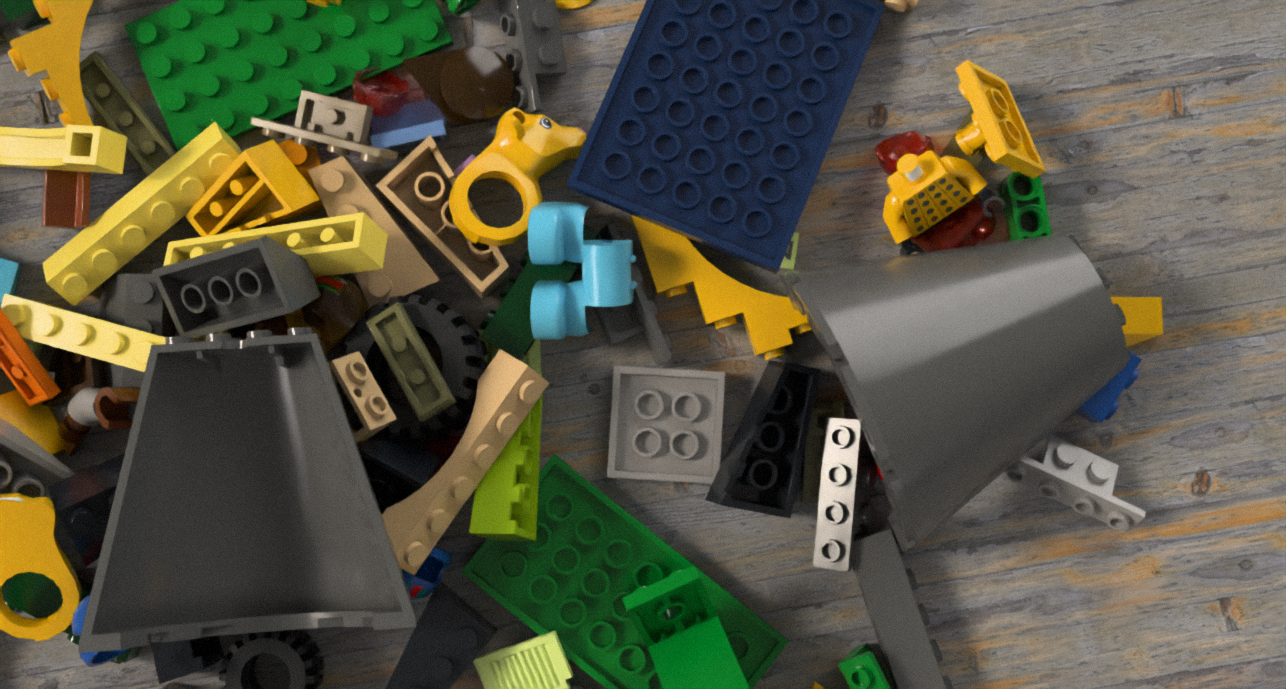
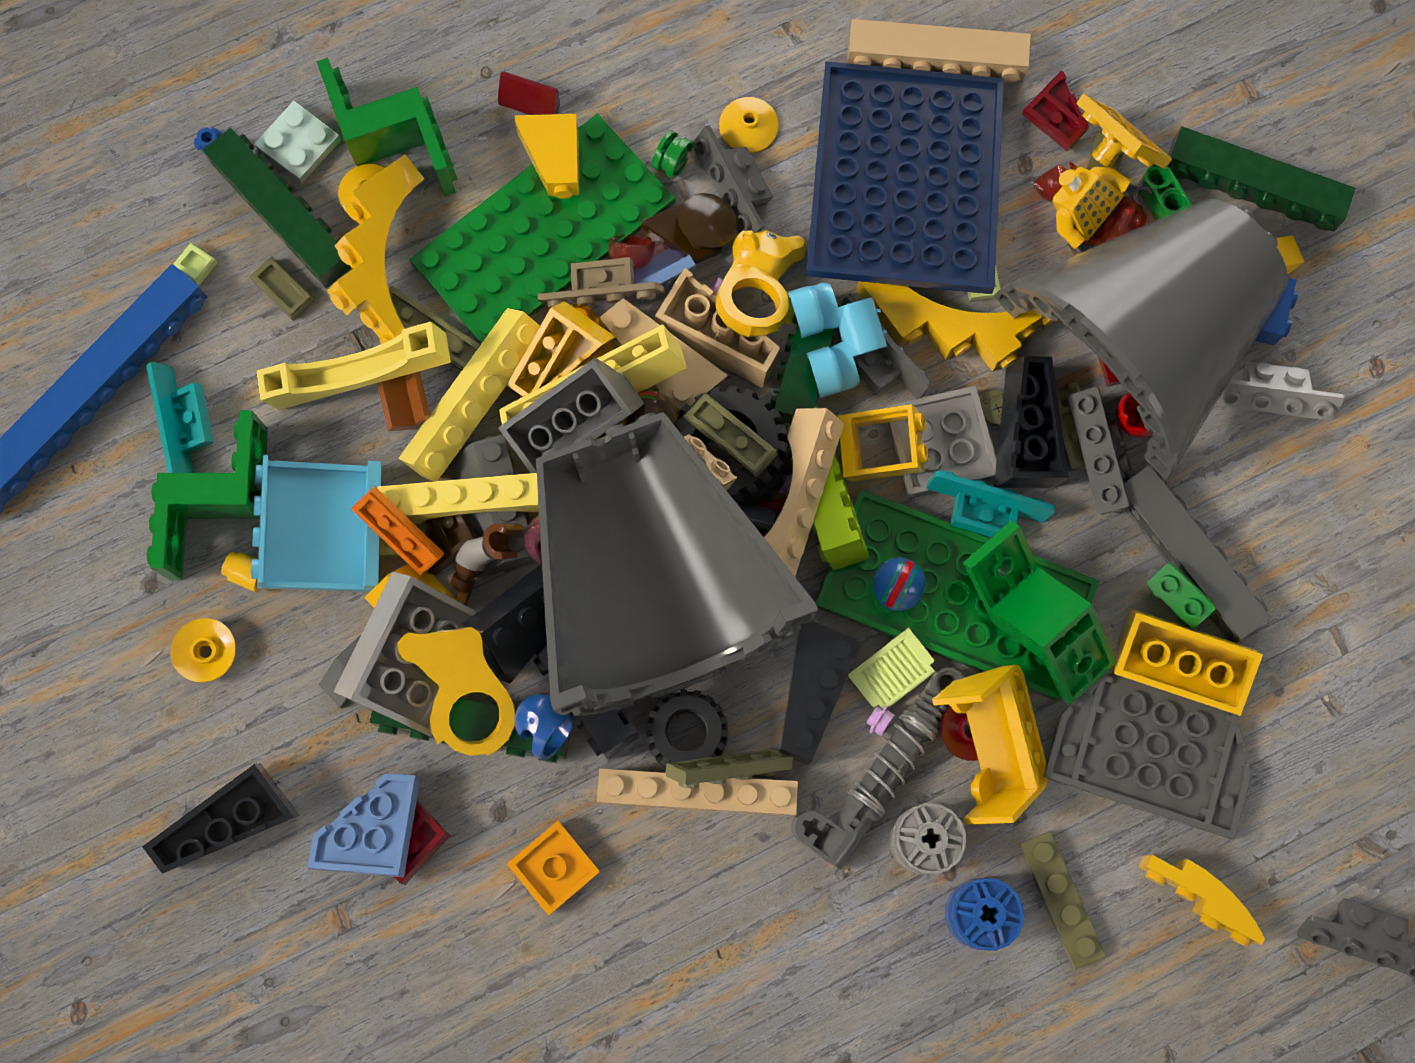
camera: 20 degrees left, 10 degrees down
none -> yellow window [838,404,929,482]
none -> blue helmet [872,557,926,611]
none -> teal bracket [926,471,1055,537]
none -> olive piece [980,390,1004,426]
none -> dark red wing [1022,71,1089,152]
none -> dark green brick [1167,126,1356,232]

